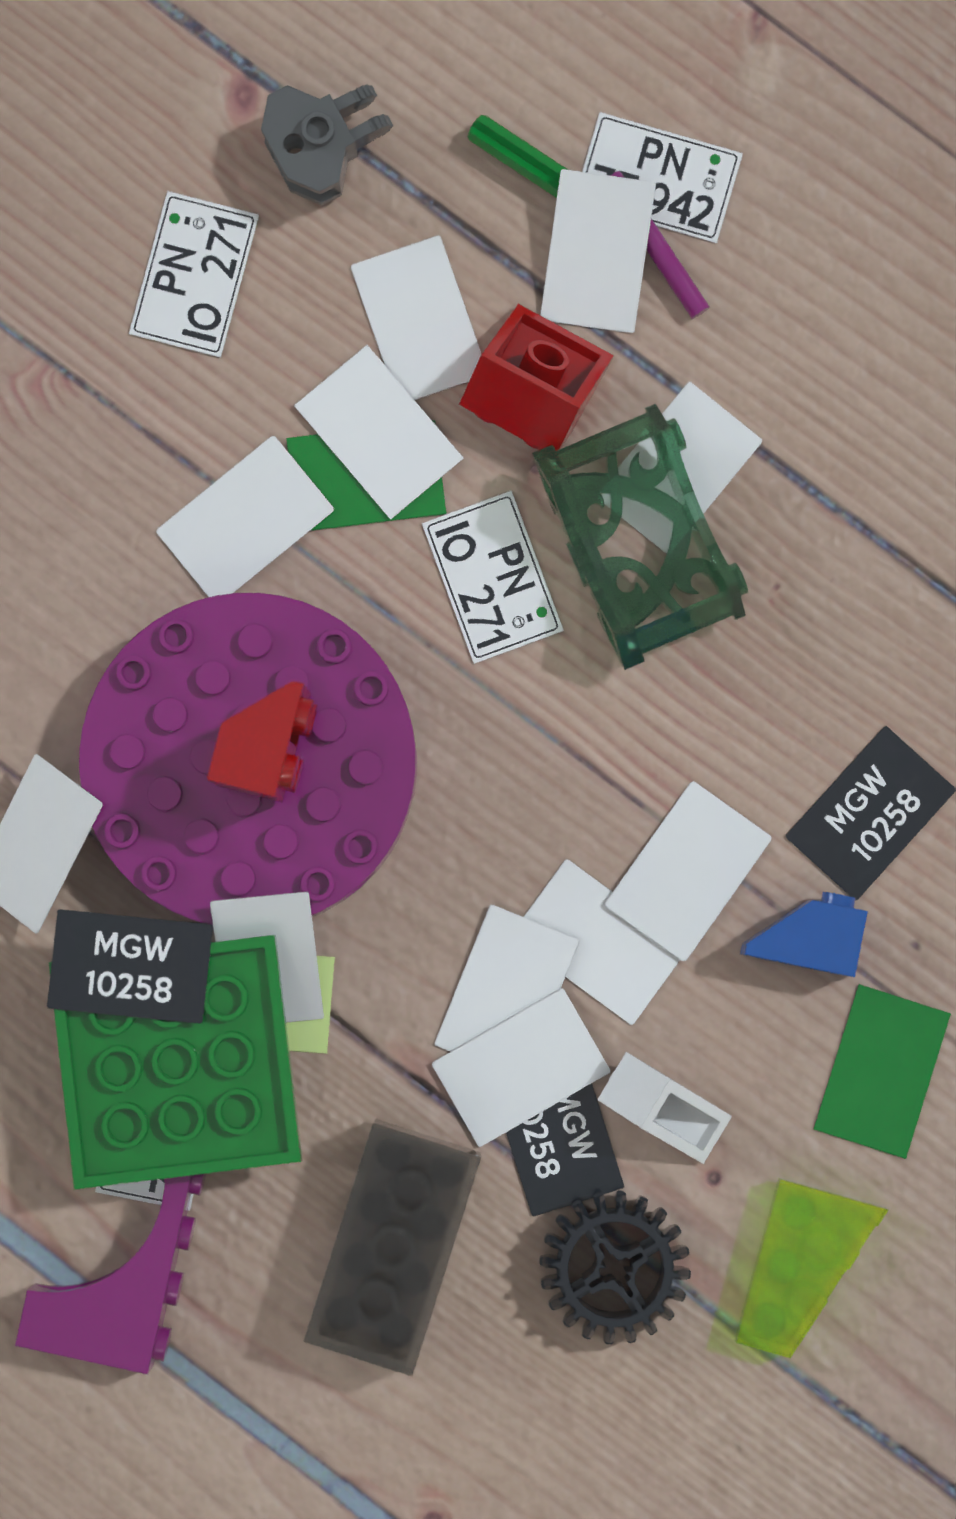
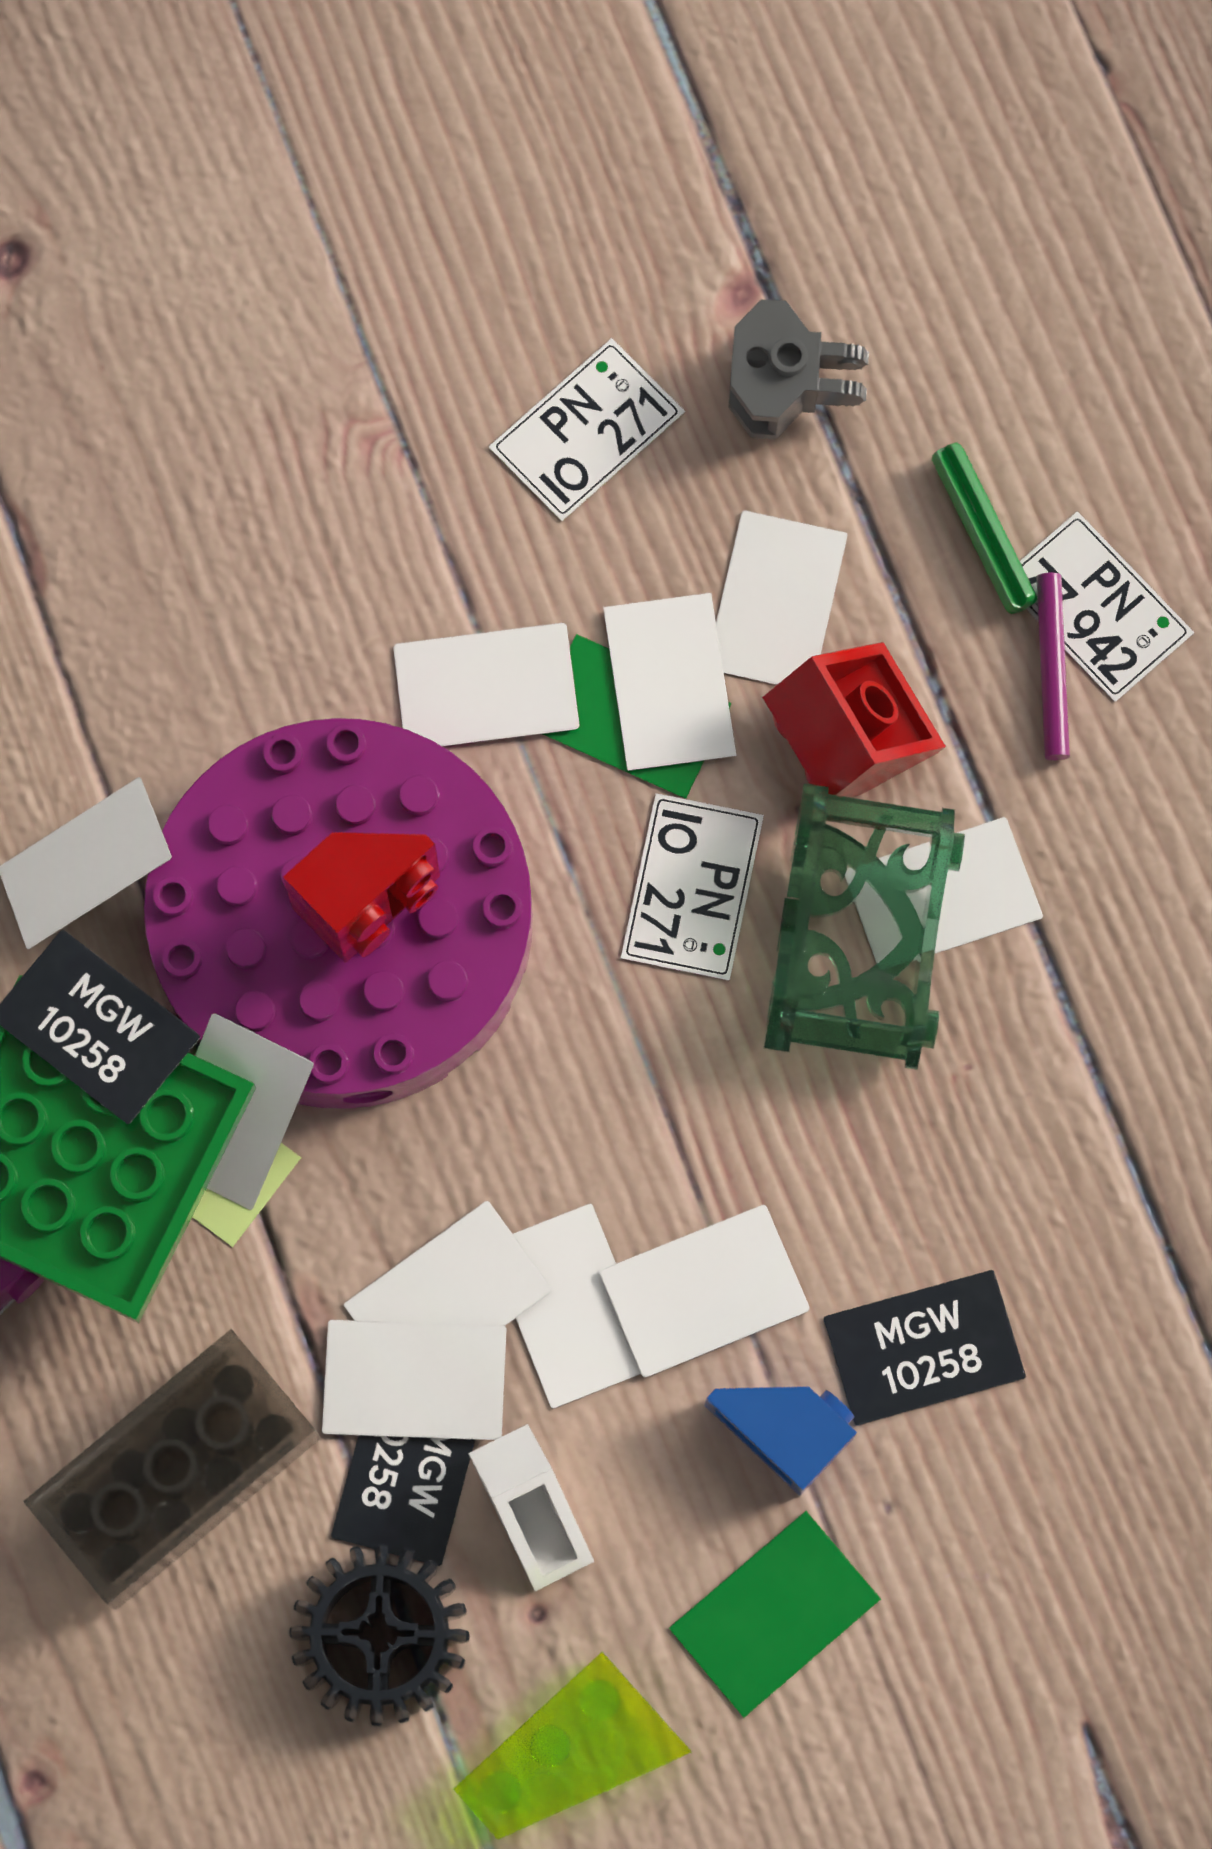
camera: 30 degrees right, 10 degrees down
white sticker [541,169,656,333] -> none

